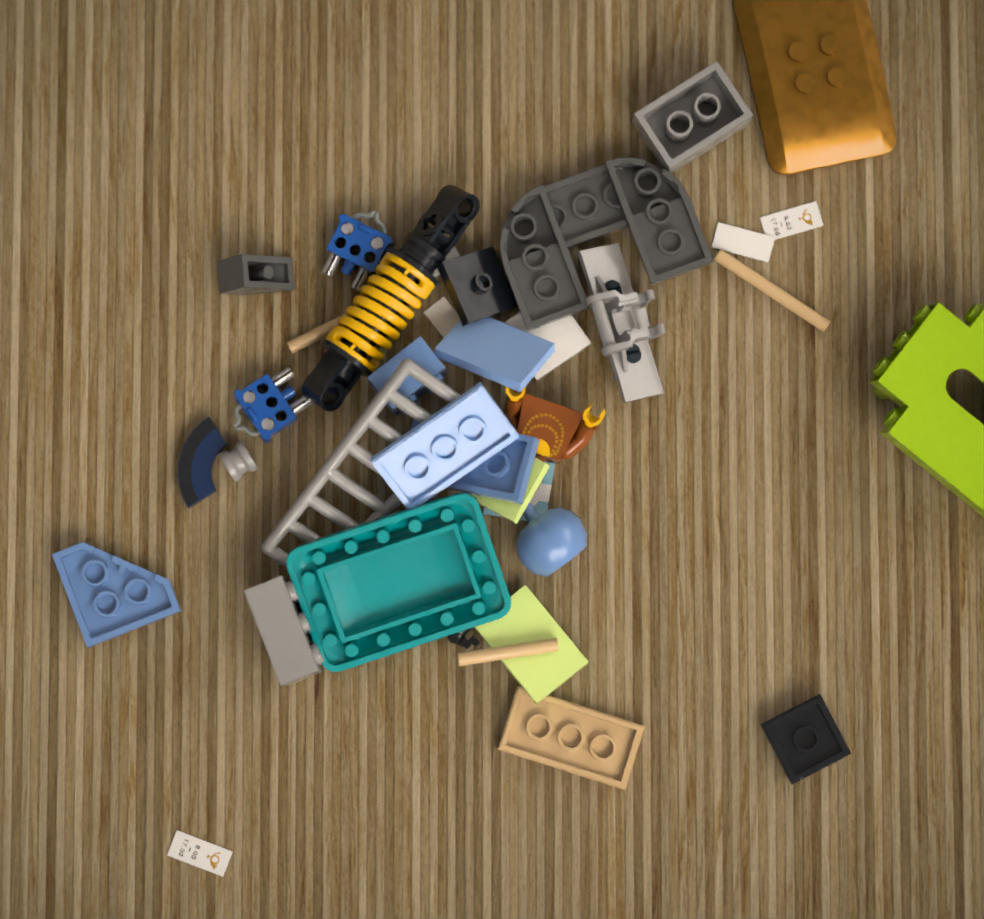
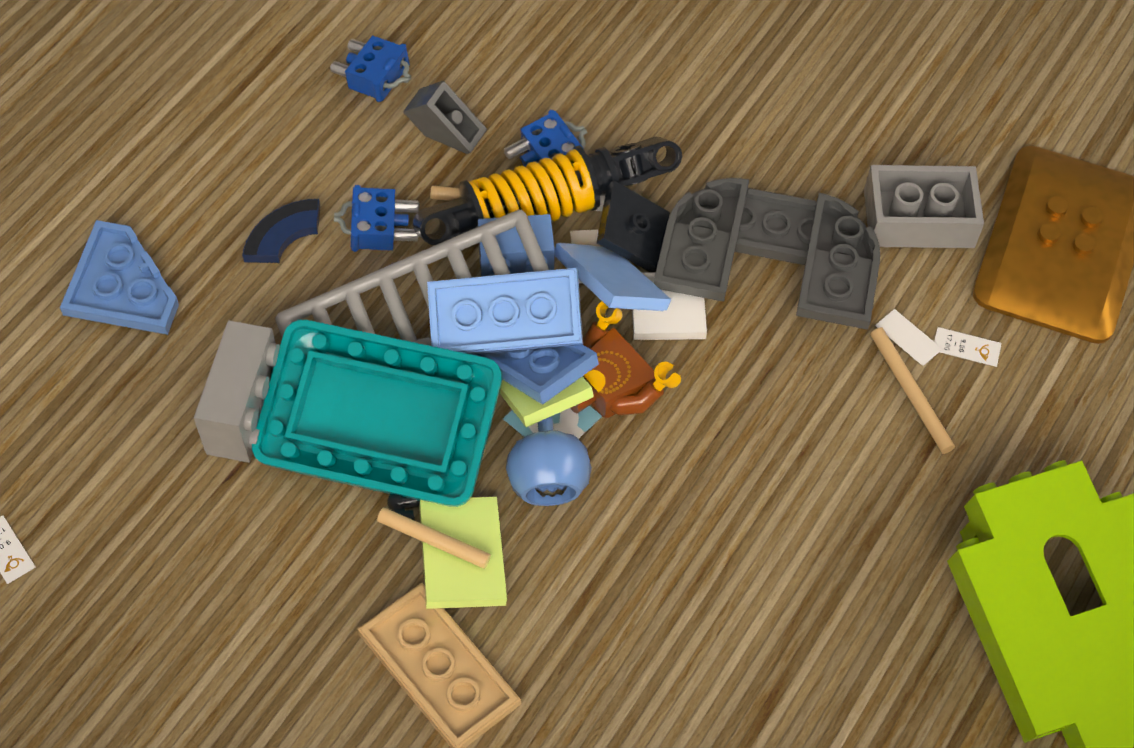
camera: 30 degrees right, 25 degrees down
light grey wheel [219,440,258,482] -> none
light grey piece [577,243,666,403] -> none
none -> blue piece [330,35,411,102]

